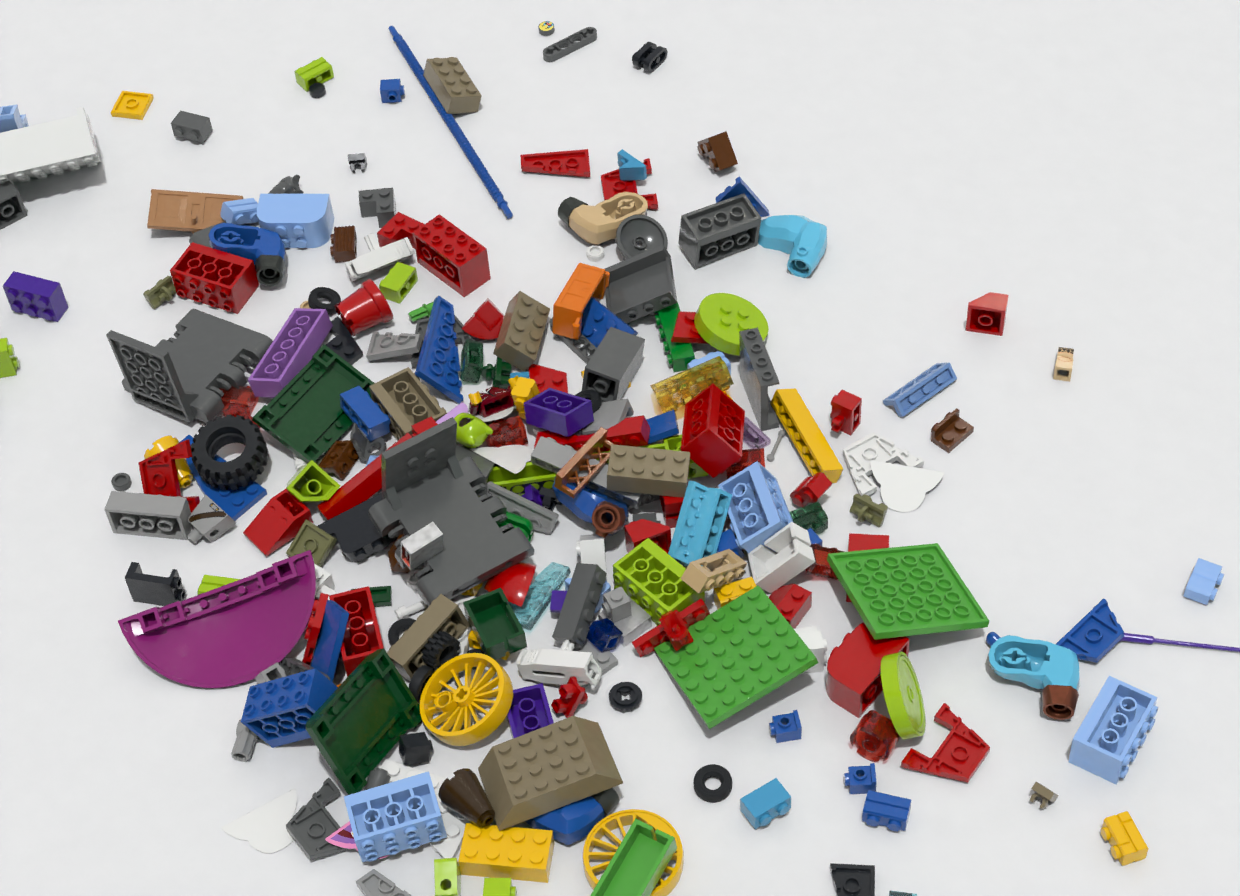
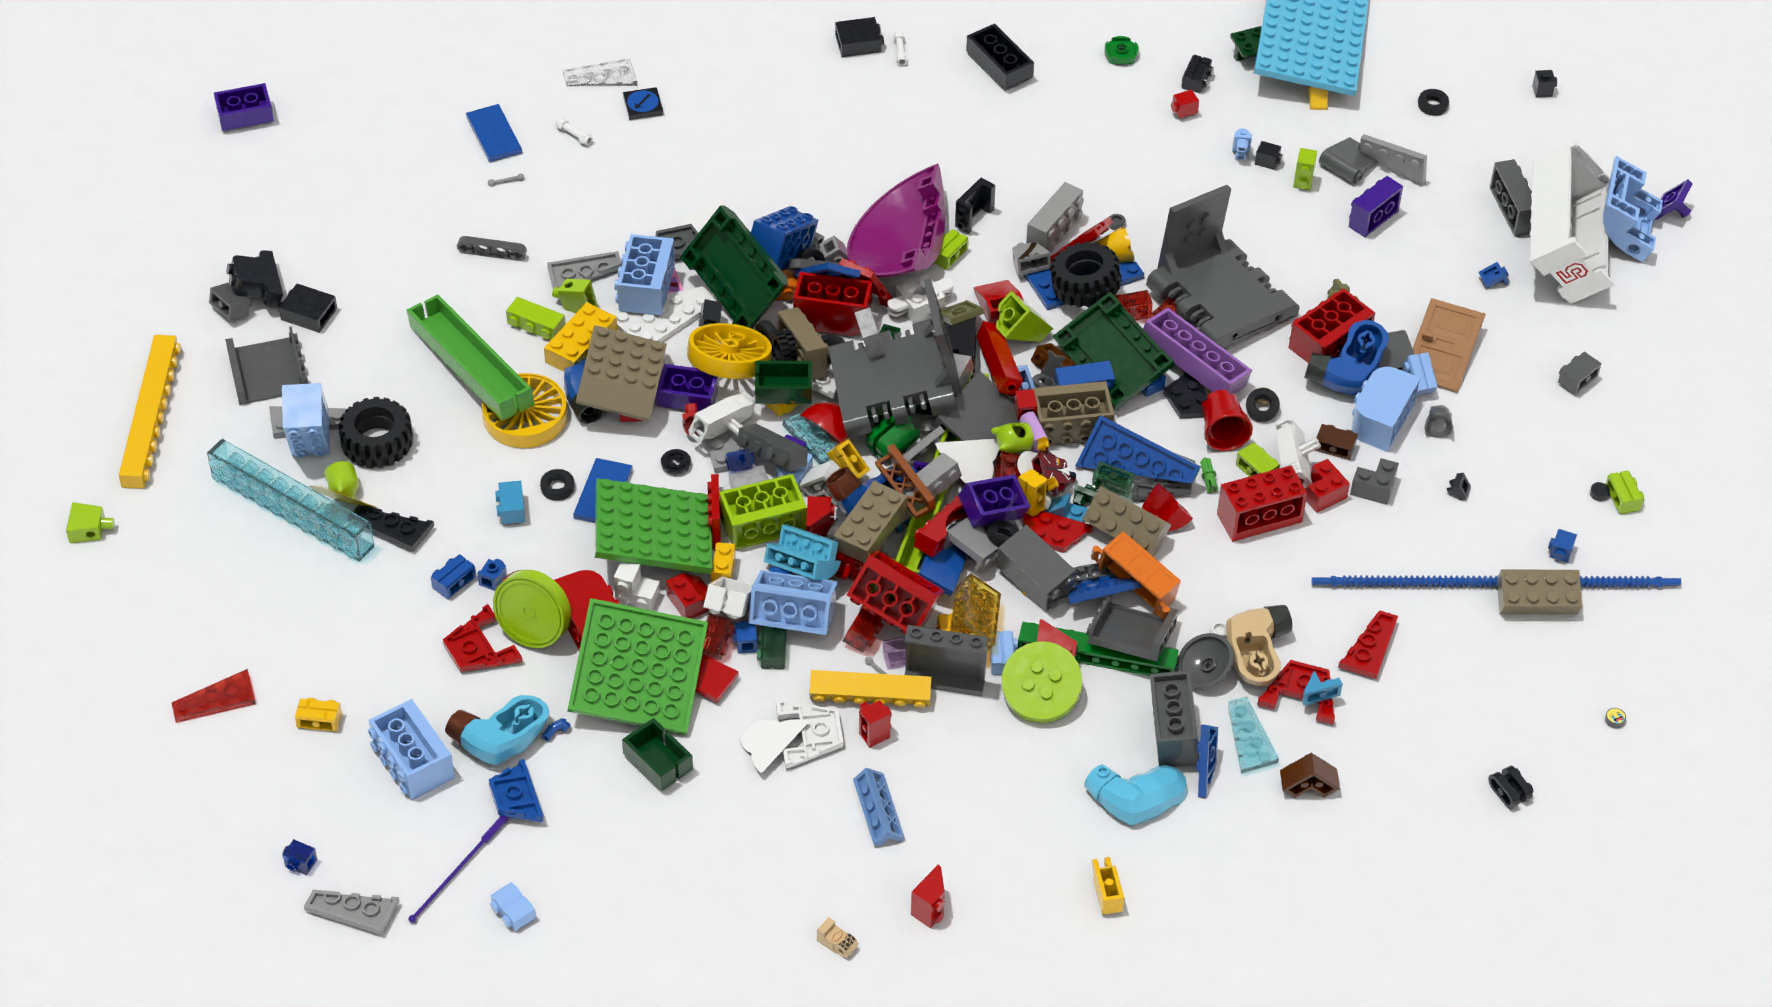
camera: 110 degrees right, 0 degrees up
yellow tile [111,91,154,120] -> none
dark grey brick [364,768,391,790] -> none
light grey wing [366,331,422,361] -> none
dark brown cone [438,768,495,827] -> none
dark grey beam [543,27,597,62] -> none
light grey brick [602,586,632,623] -> none
red hips [659,609,694,651] -> none
tan brick [680,549,747,593] -> none
blue brick [769,710,802,743] -> none
red brick [790,472,832,507] -> none
olive hips [850,493,888,527] -> none
reddish brown bracket [931,408,974,453] -> none
dark tan tile [1030,782,1059,809] -> none
none -> blue tile [573,458,633,523]
none -> dark green piece [622,718,693,791]
none -> yellow brick [826,439,870,479]
none -> yellow hinge [1092,857,1124,915]
none -> clear light blue wing [1228,697,1279,774]
none -> blue bracket [1478,262,1509,288]

